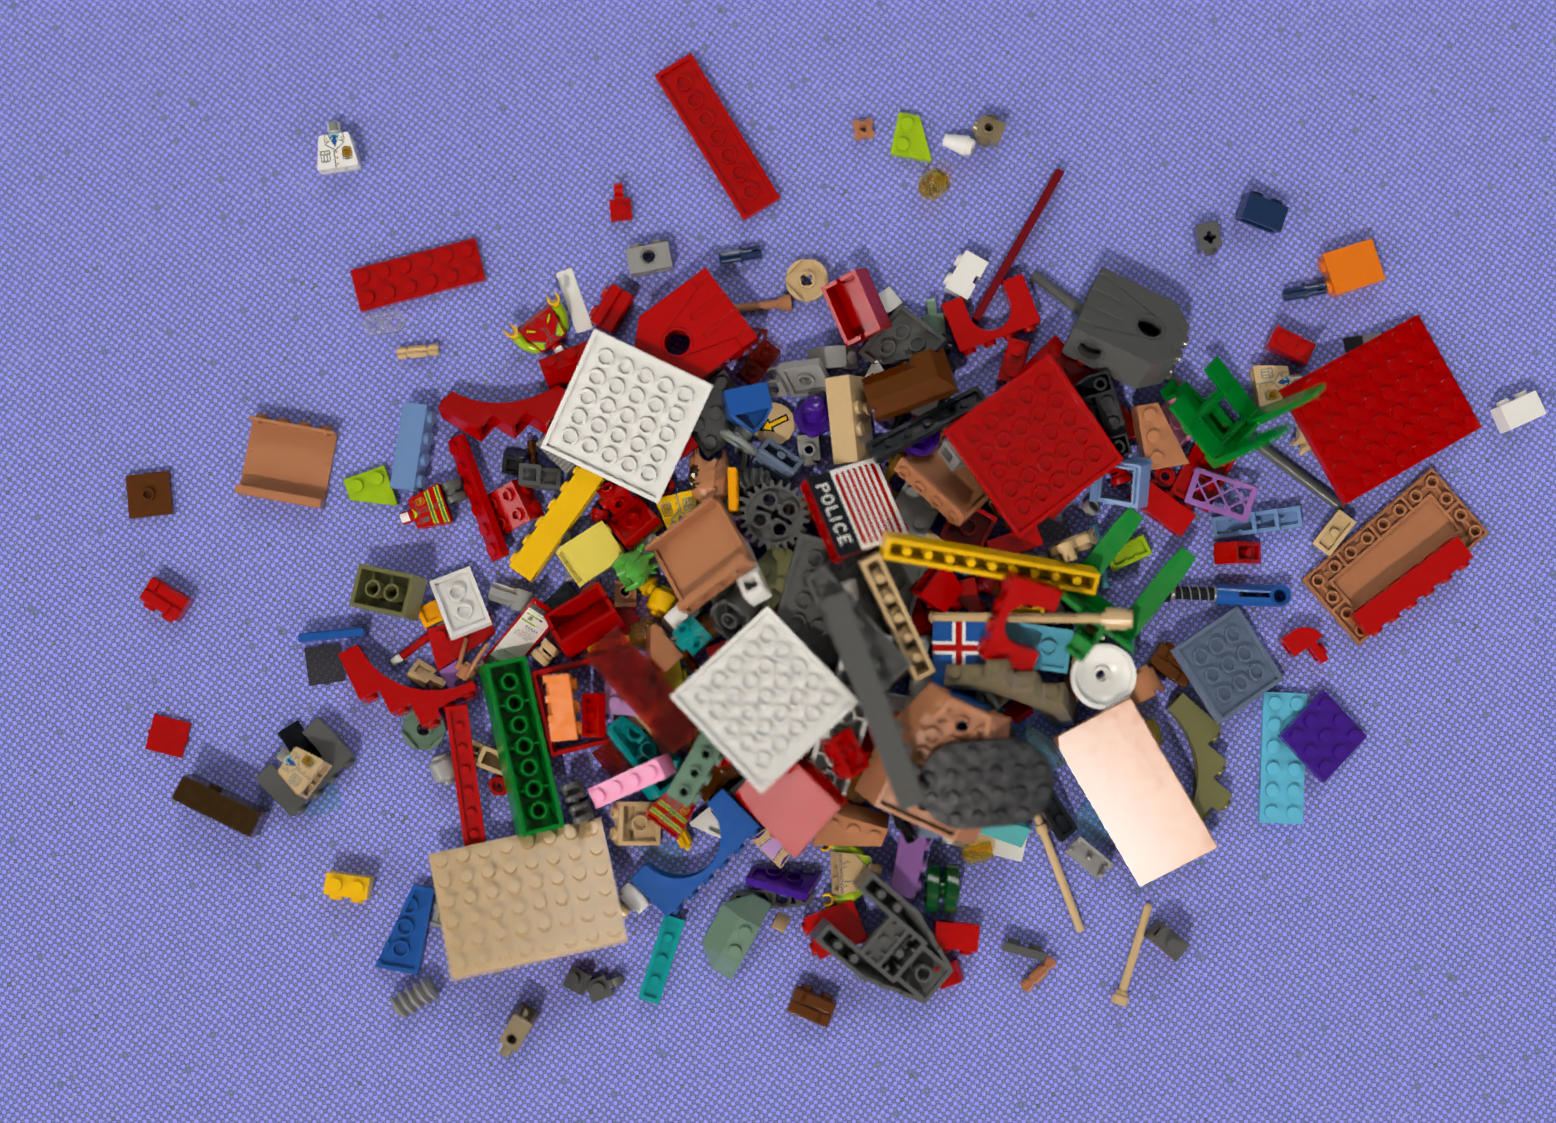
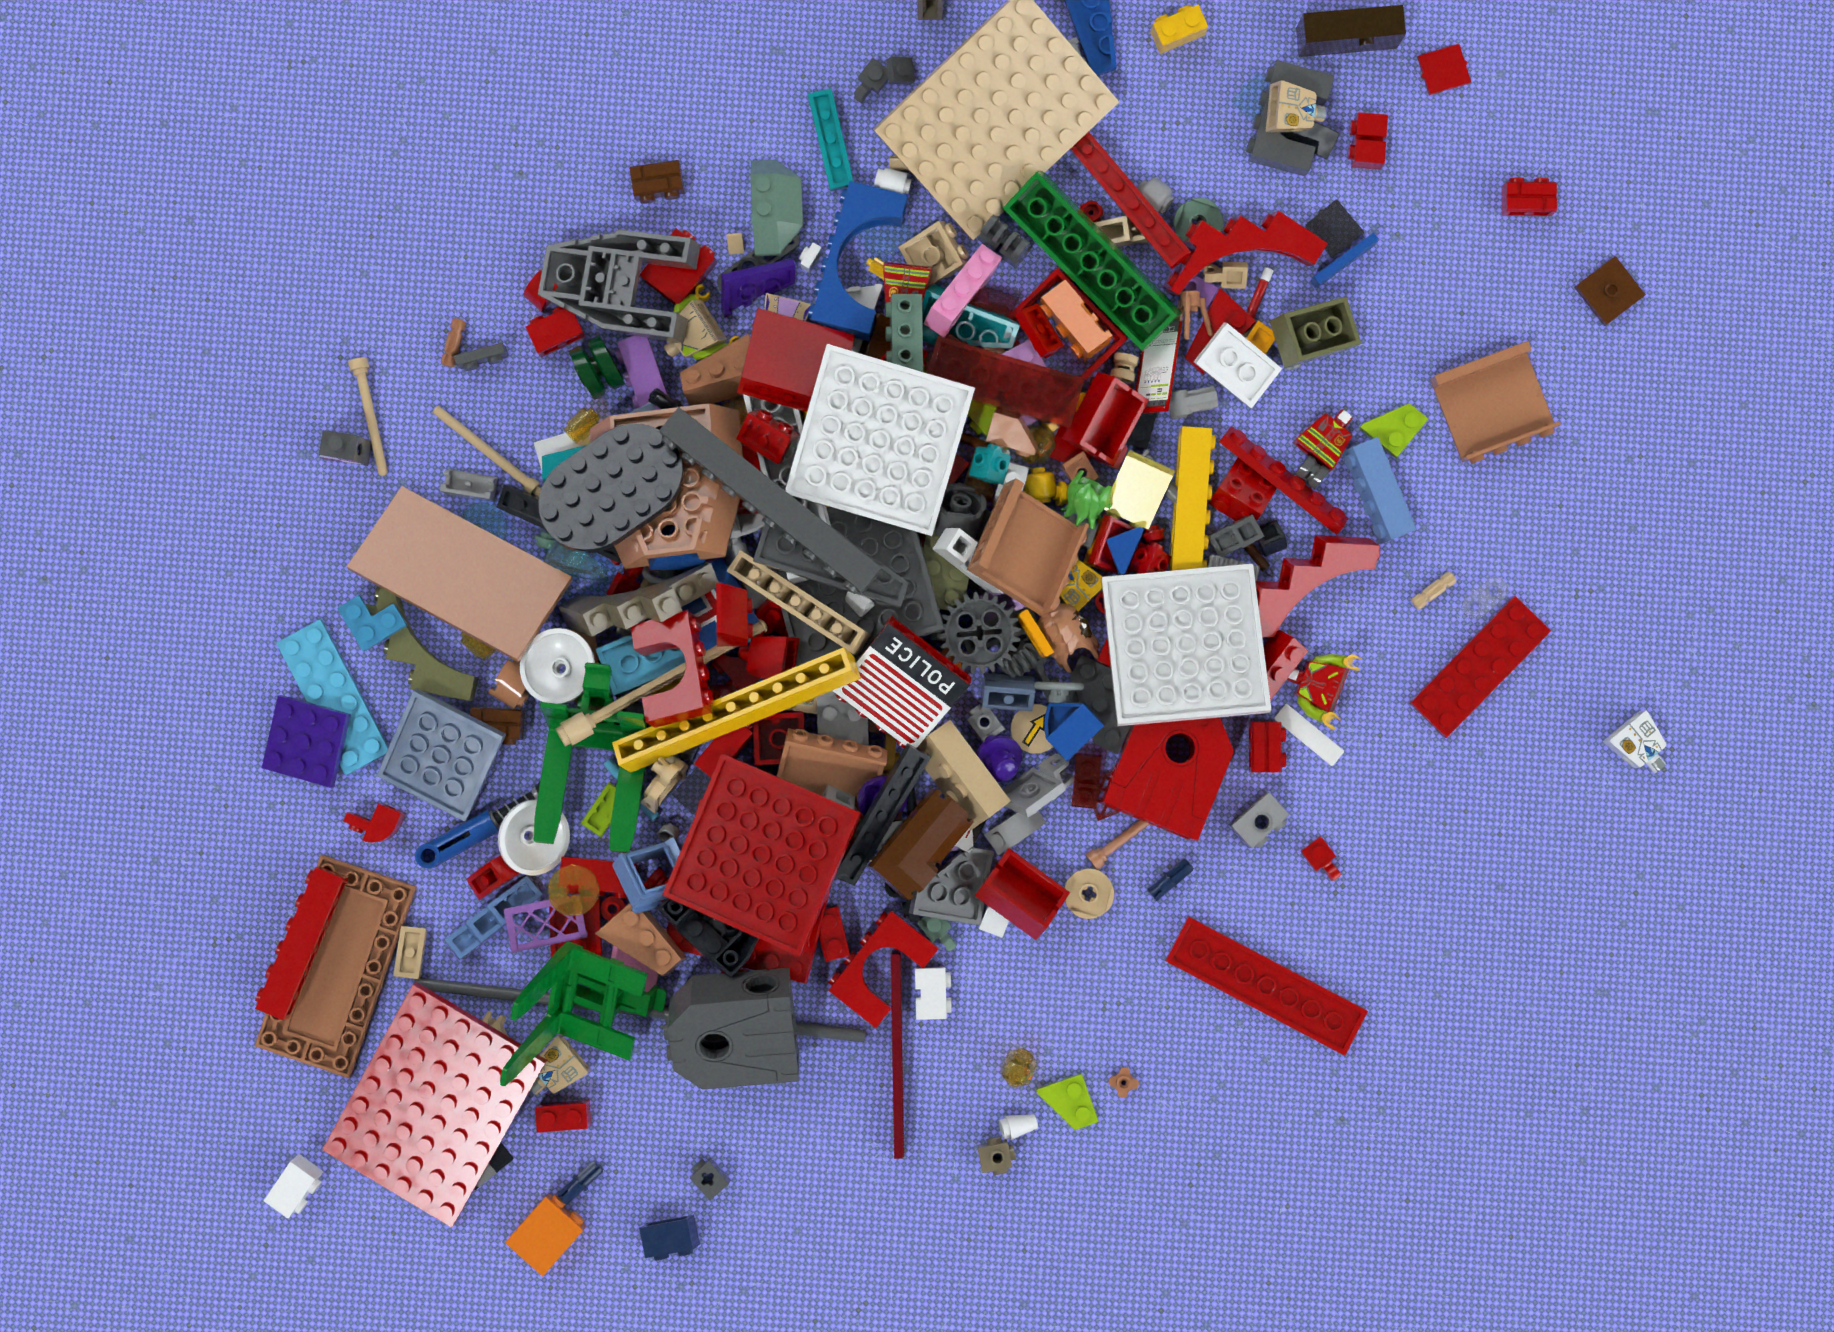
camera: 150 degrees right, 0 degrees up
none -> dark azure plate [337,595,408,652]
none -> white dish [498,800,570,875]
none -> sand green plate [534,530,558,549]
none -> clear yellow plate [548,864,600,916]
none -> red slope [716,583,753,647]
none -> white plate [799,242,823,273]
none -> blue slope [1106,527,1144,576]
none -> red piece [1347,112,1388,170]

